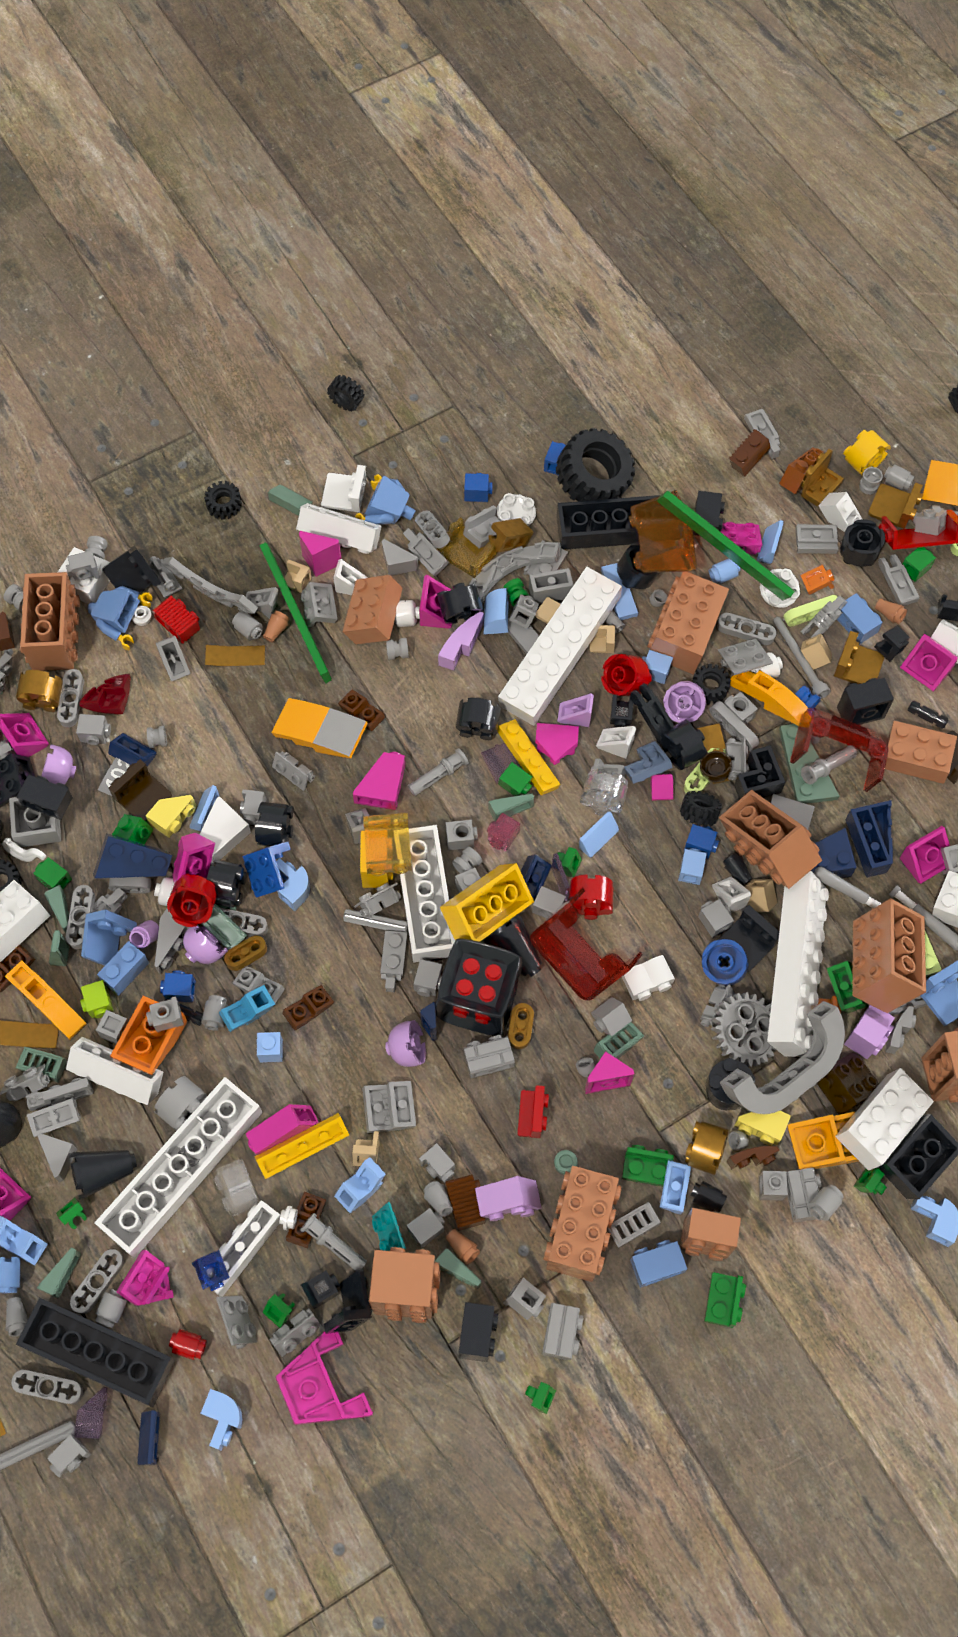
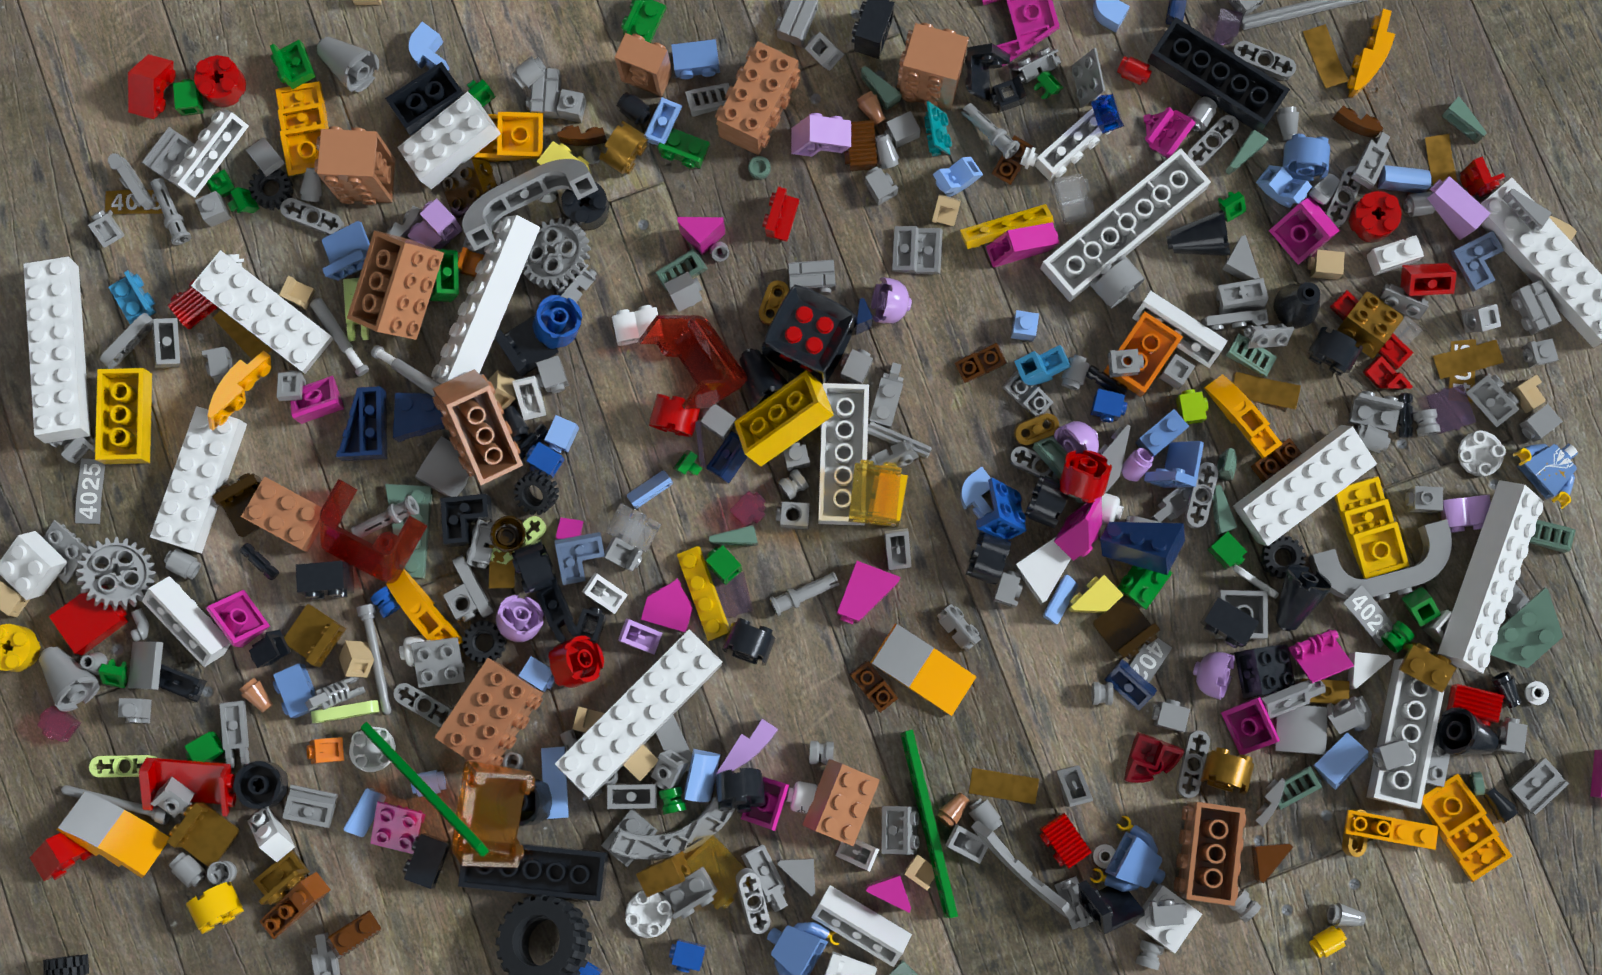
camera: 165 degrees left, 15 degrees up
none -> black axle [519,424,549,460]

